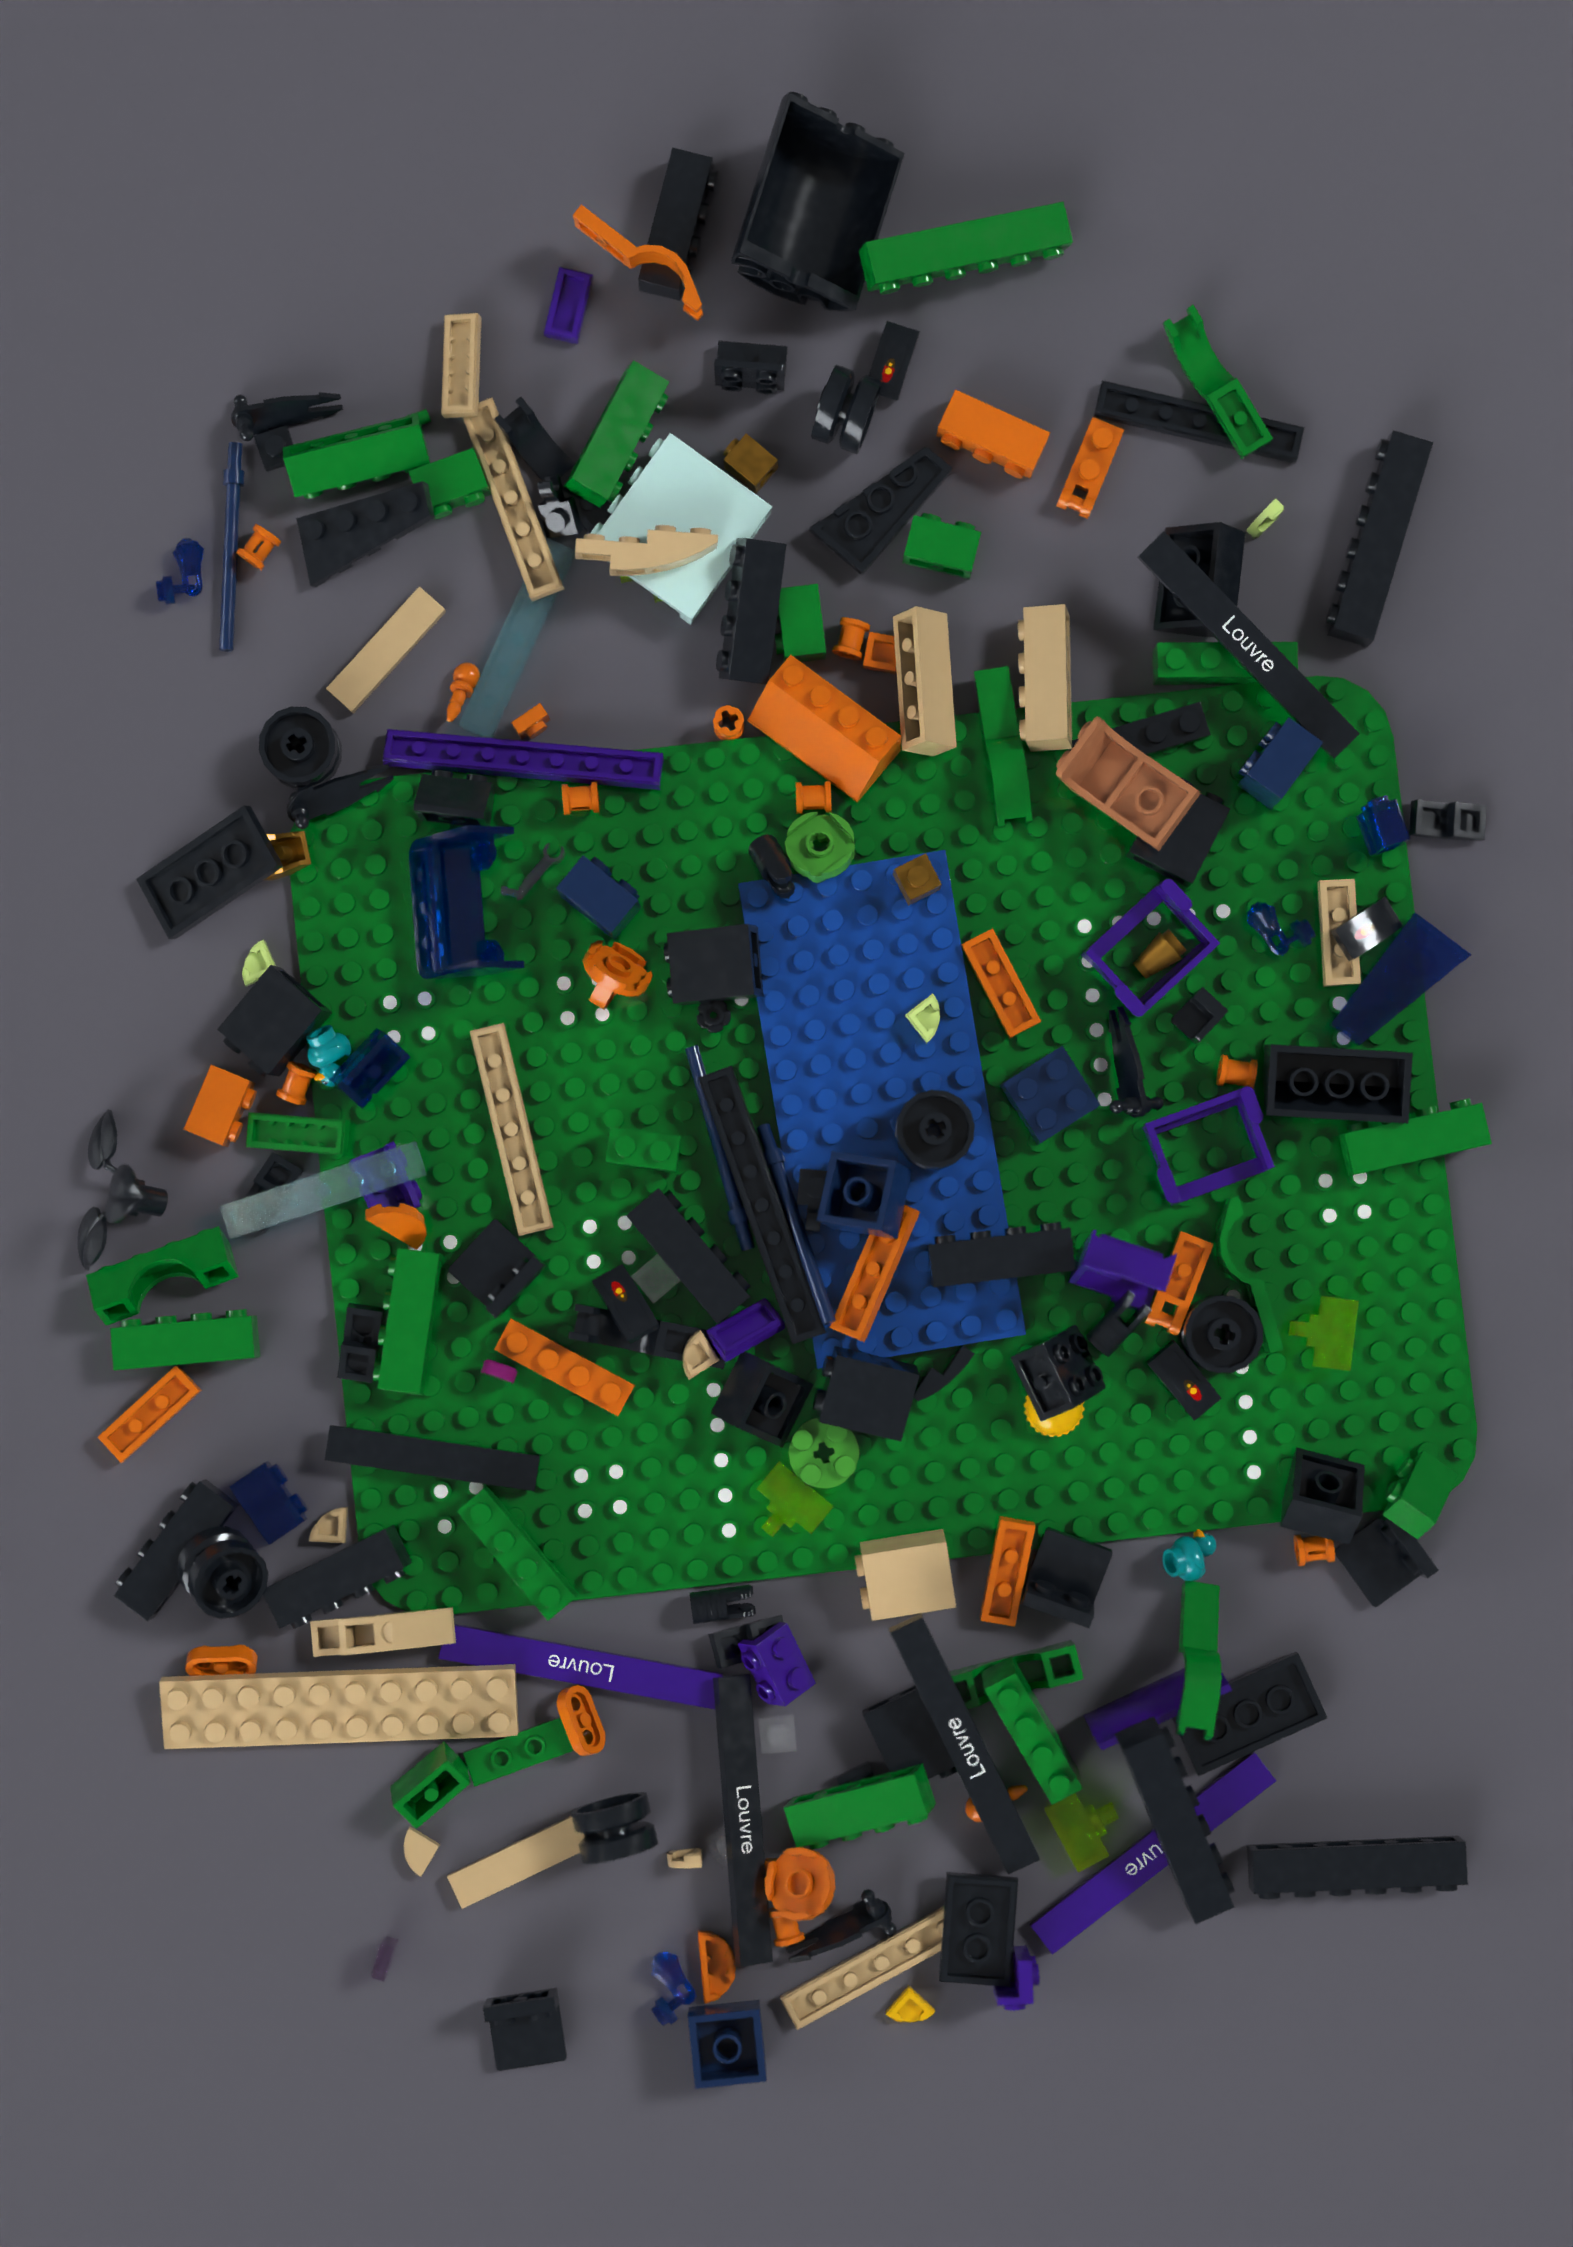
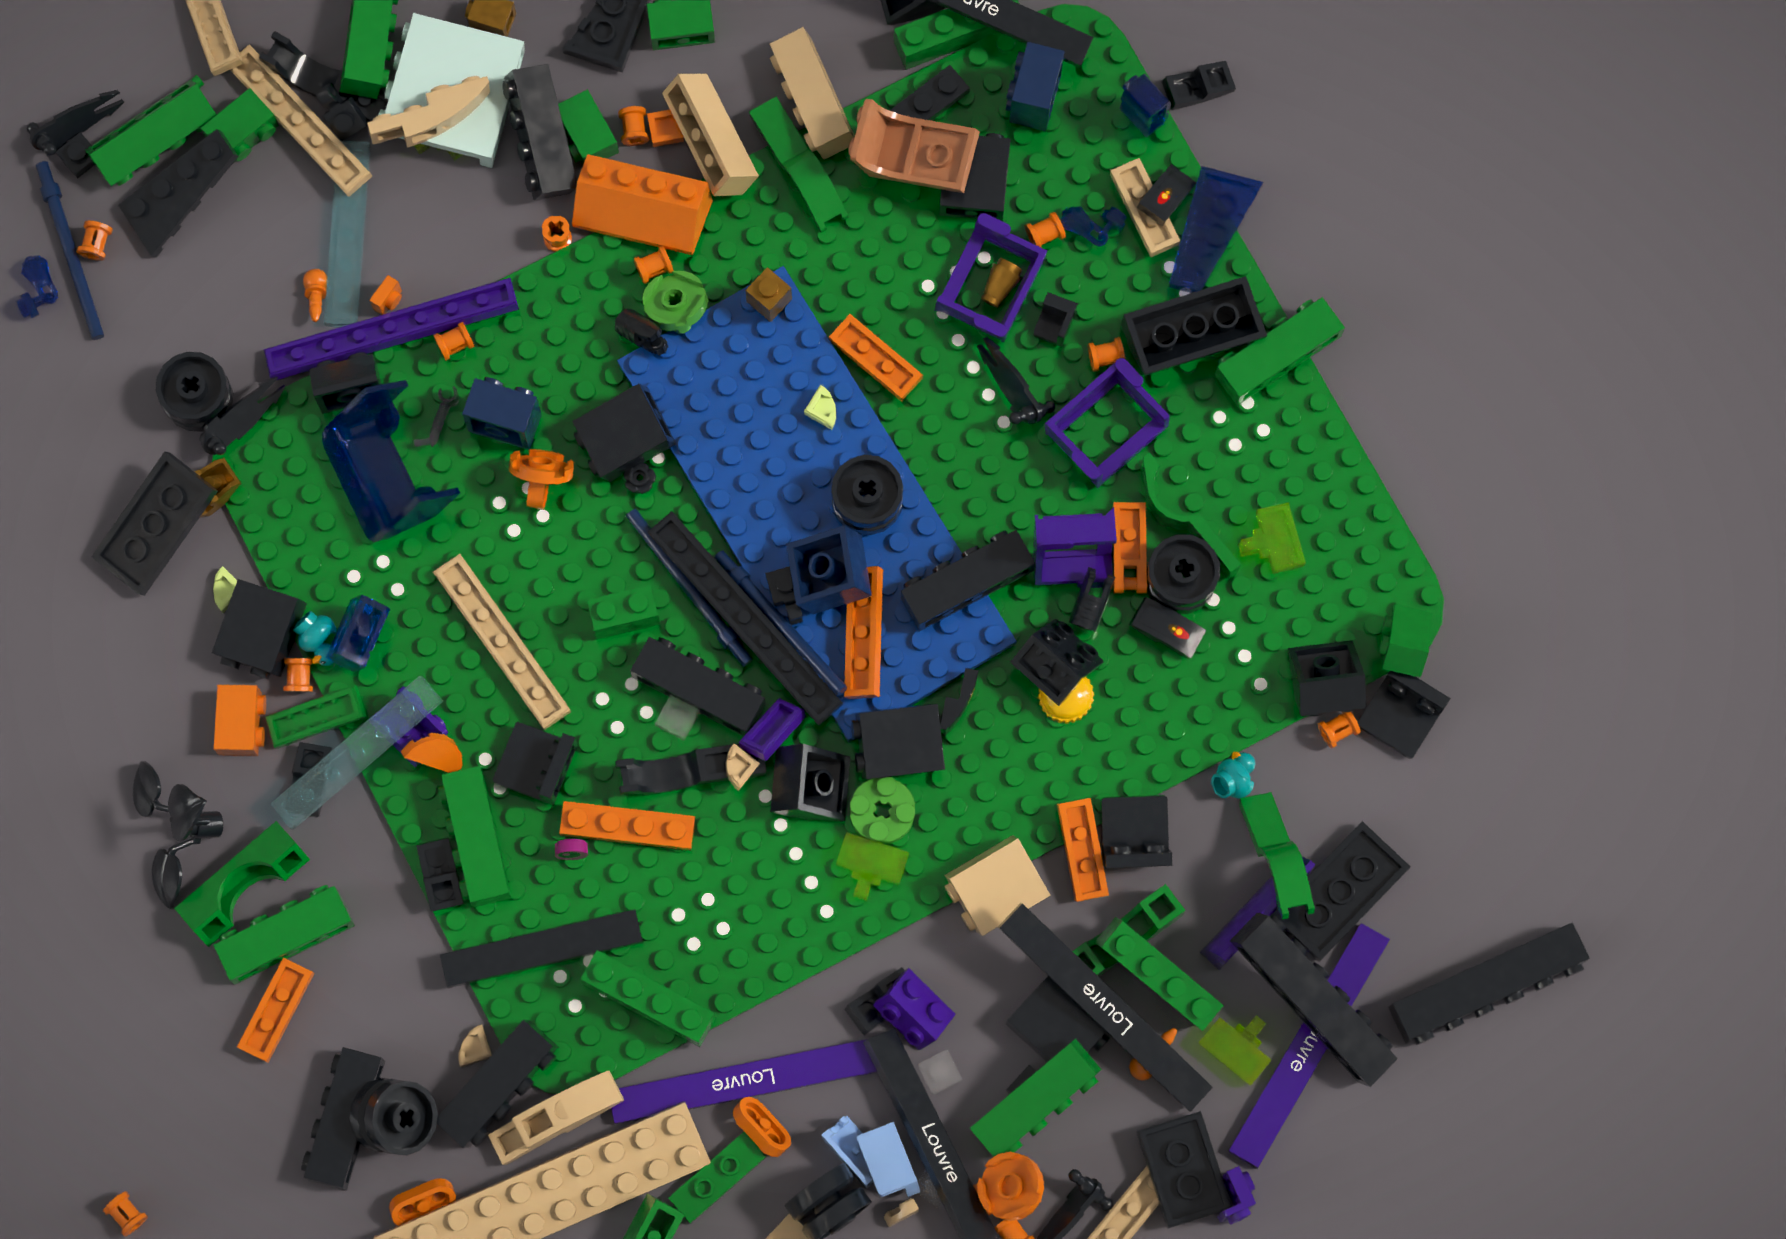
camera: 20 degrees left, 10 degrees down
clear blue brick [230,1461,308,1545] -> none
tan tile [326,586,446,714] -> none
black slope [592,1264,660,1345] -> none
black hinge [689,1585,756,1624] -> none
dark blue brick [1000,1045,1100,1145] -> none
none -> light blue hinge [822,1116,873,1189]
none -> light blue panel [857,1122,920,1197]
none -> orange bush [1025,212,1066,248]

